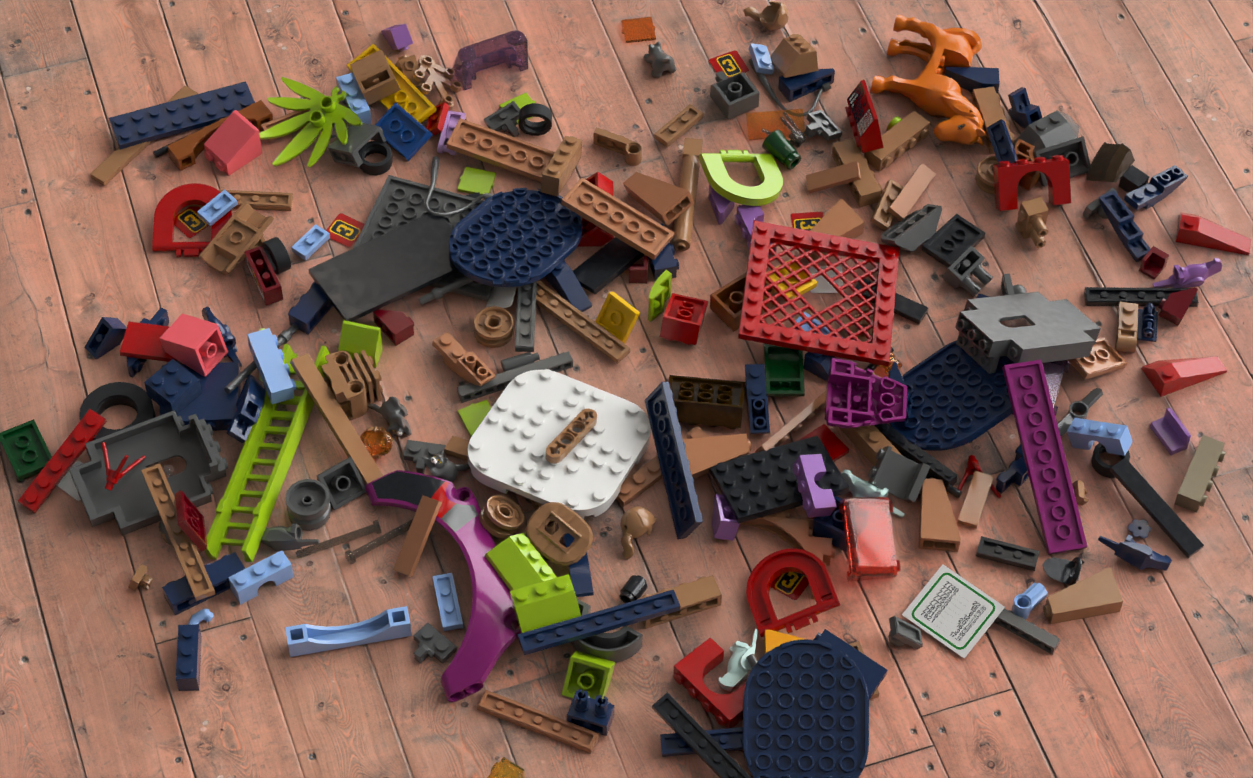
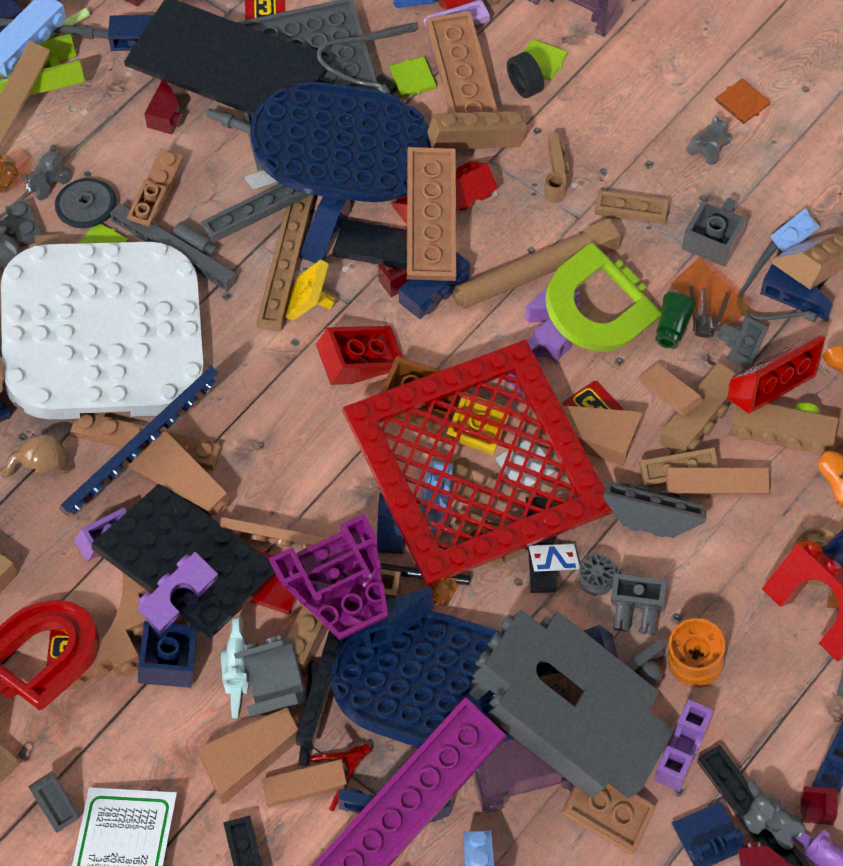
camera: 60 degrees right, 5 degrees up
medium nougat piece [321,350,383,421] -> none
lime slope [338,320,383,368] -> none
medium nougat wheel [474,306,513,348] -> none
dark grey hinge [484,101,520,137] -> none
medium nougat beam [545,409,597,464] -> none
nougat slope [623,172,694,226] -> none
lime slope [648,270,672,322] -> none
dark brown slope [669,375,746,429] -> none
sticker [709,50,749,78] -> none
dark blue slope [745,364,770,434] -> none
dark green slope [763,343,805,396] -> none
clear red windscreen [838,497,901,582] -> none
black plate [922,214,985,268] -> none
medium nougat brick [1016,197,1049,249] -> none
dark grey piece [1057,388,1103,436] -> none
medium nougat plate [1115,302,1138,353] -> none
none -> dark grey wheel [55,178,116,228]
none -> white sticker [529,544,580,571]
none -> dark grey wheel [578,554,616,596]
none -> medium lavender arch [655,699,714,792]
none -> orange wheel [668,618,726,687]
none -> dark grey animal [744,779,805,850]

